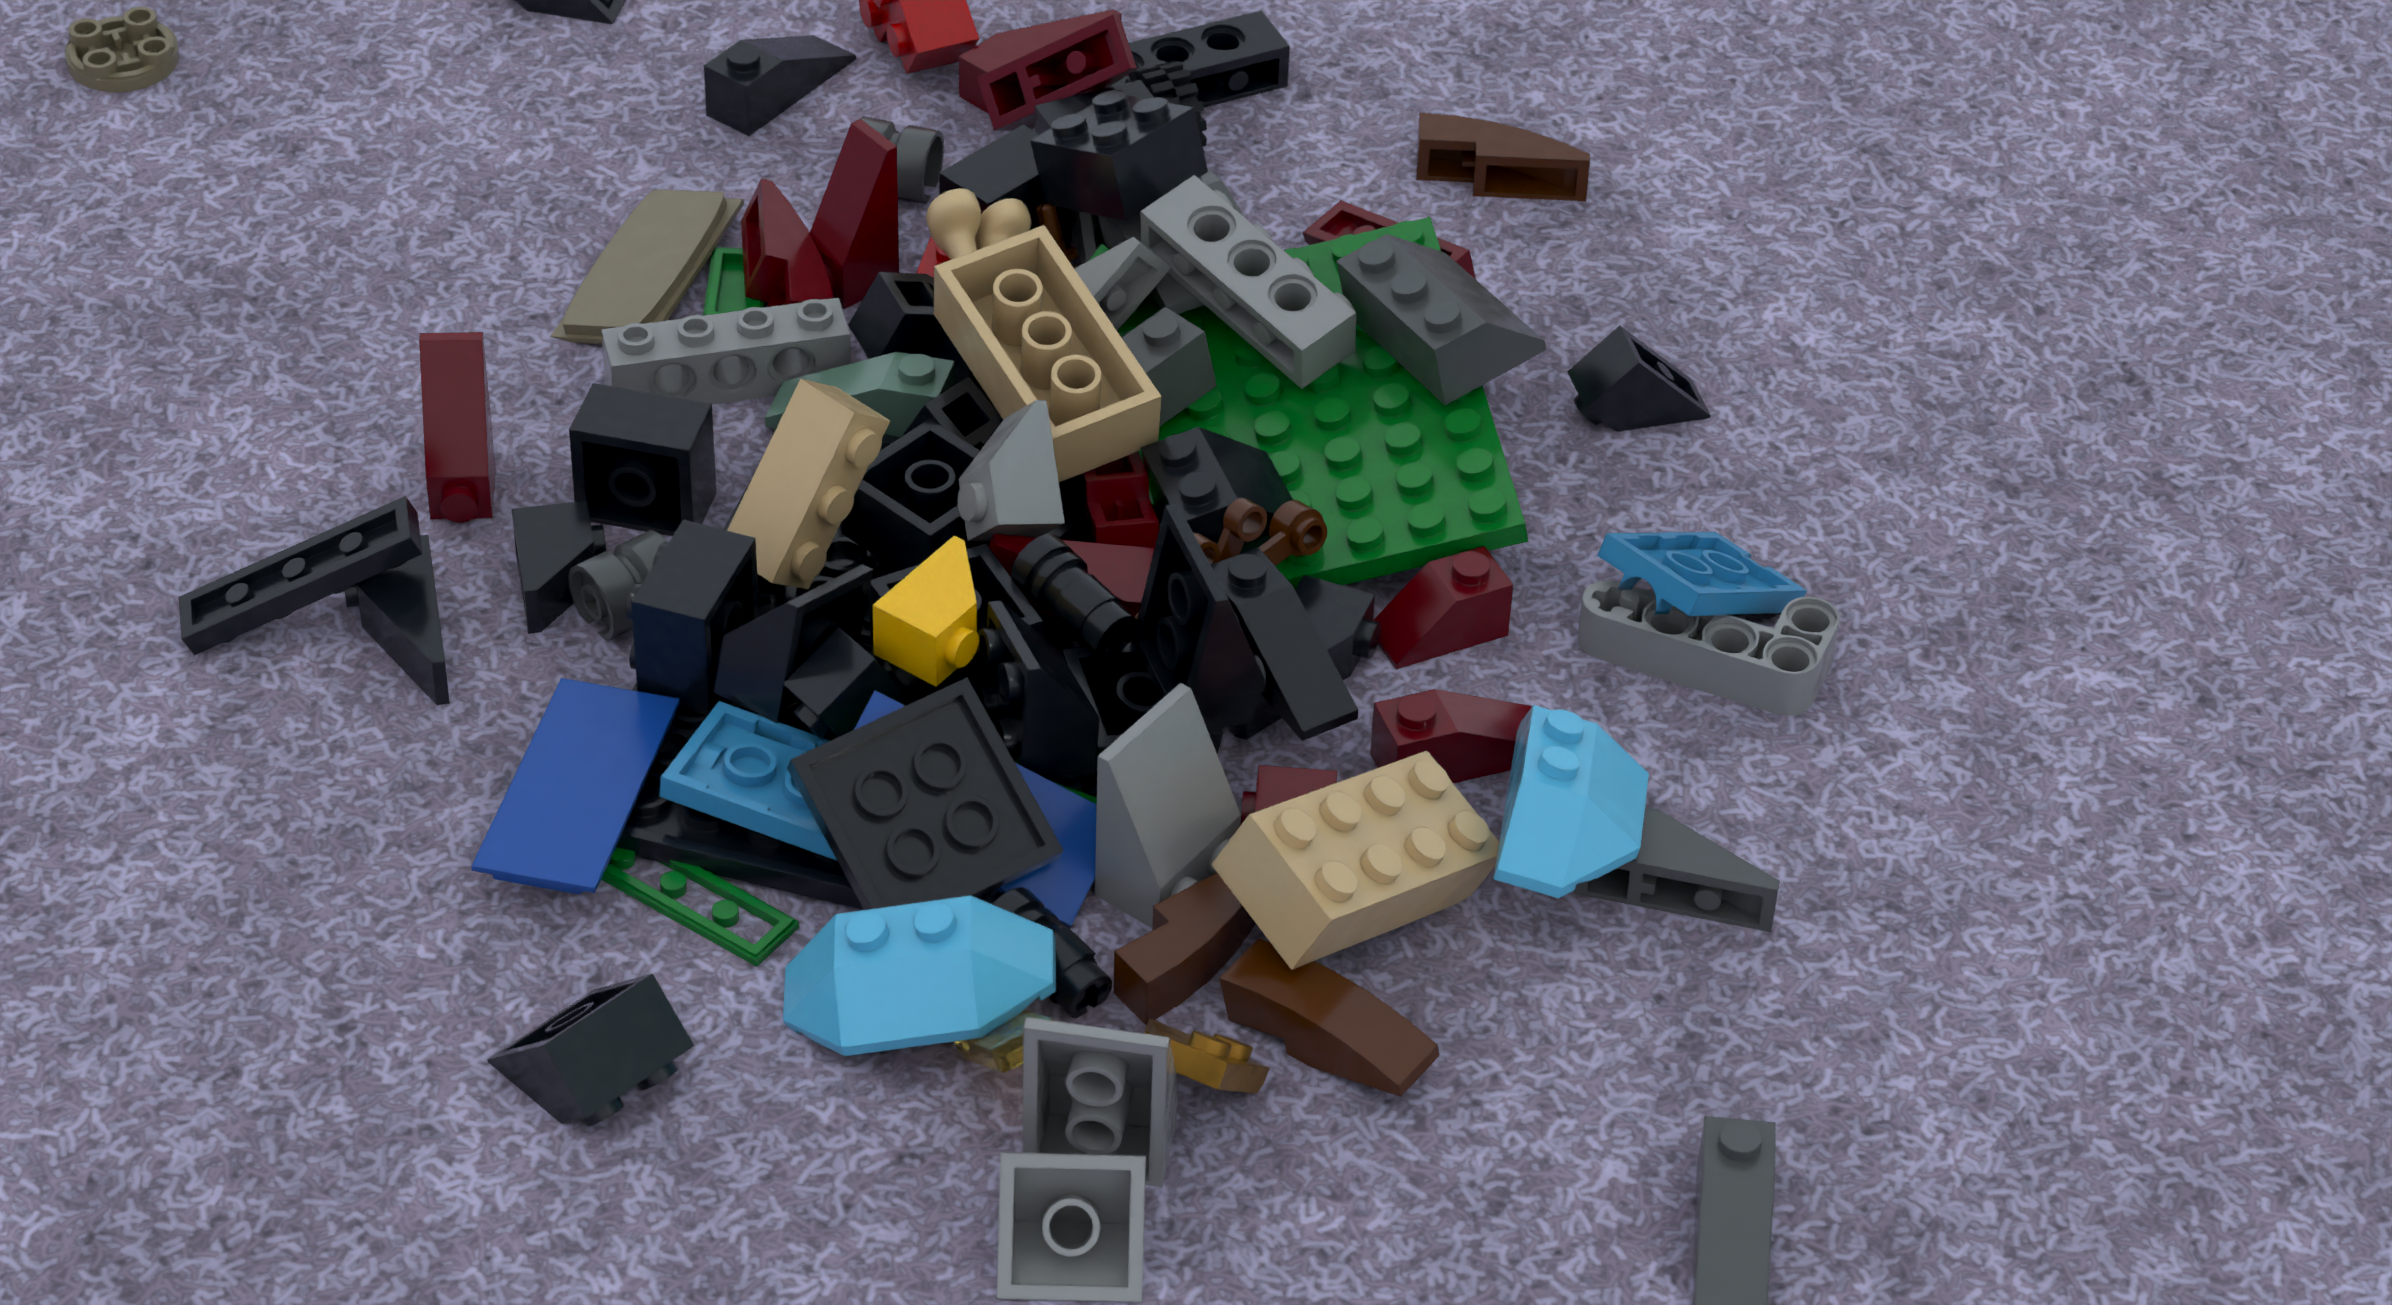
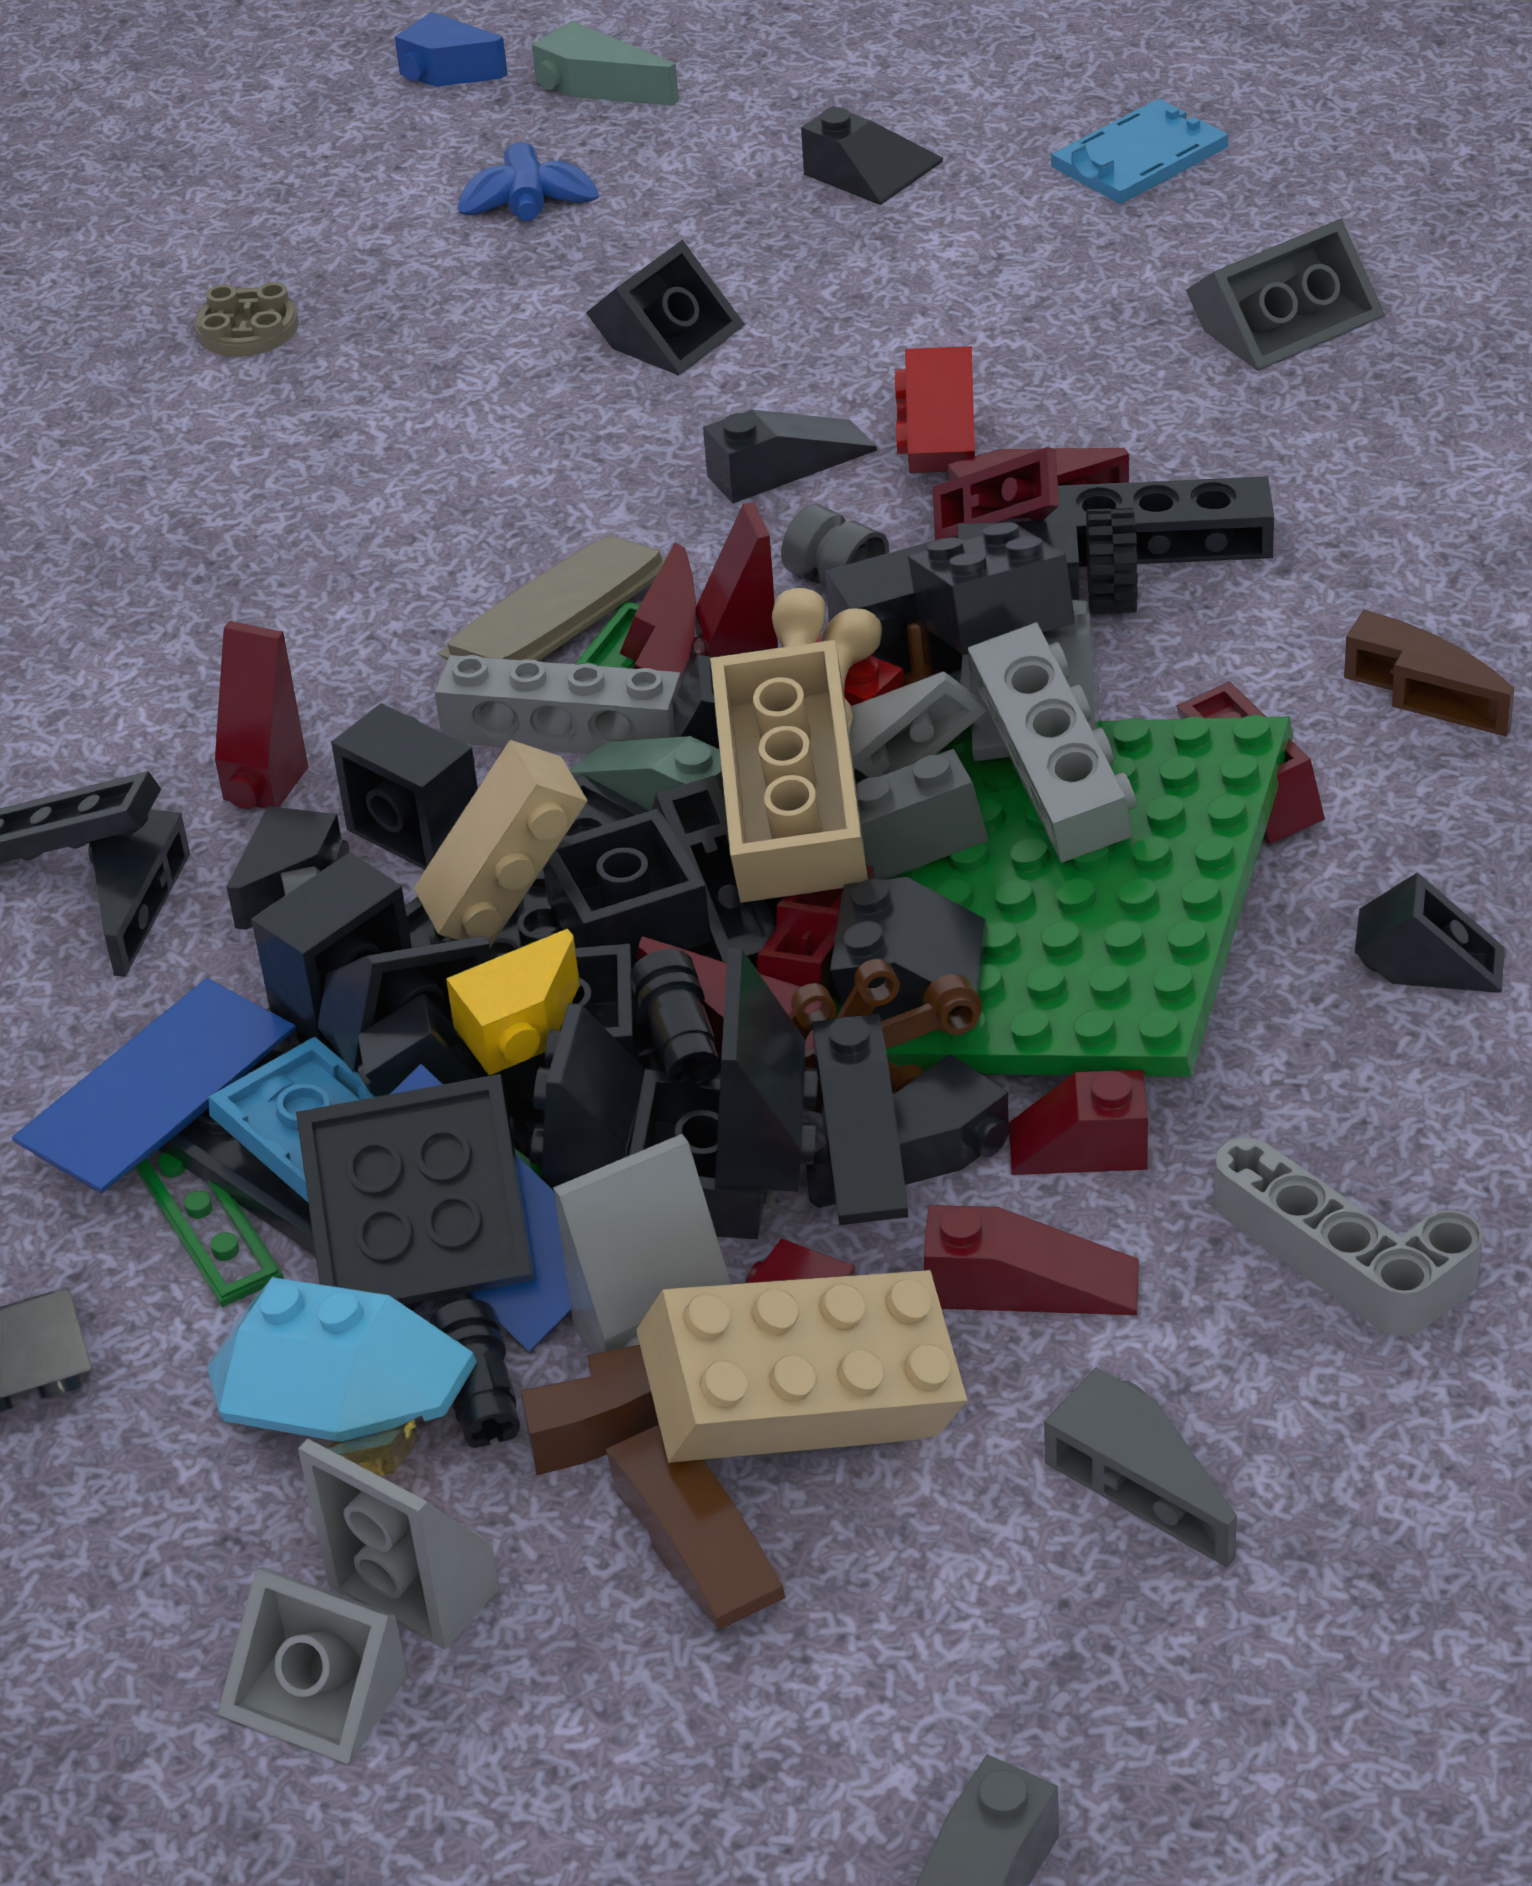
camera: 30 degrees right, 0 degrees up
light grey slope [958,400,1065,541] -> none
pearl gold wing [1144,1019,1270,1093] -> none
dark grey slope [1336,234,1546,405] -> none
medium azure wedge [1493,705,1649,898] -> none
dark azure piece [1597,532,1807,616] -> none

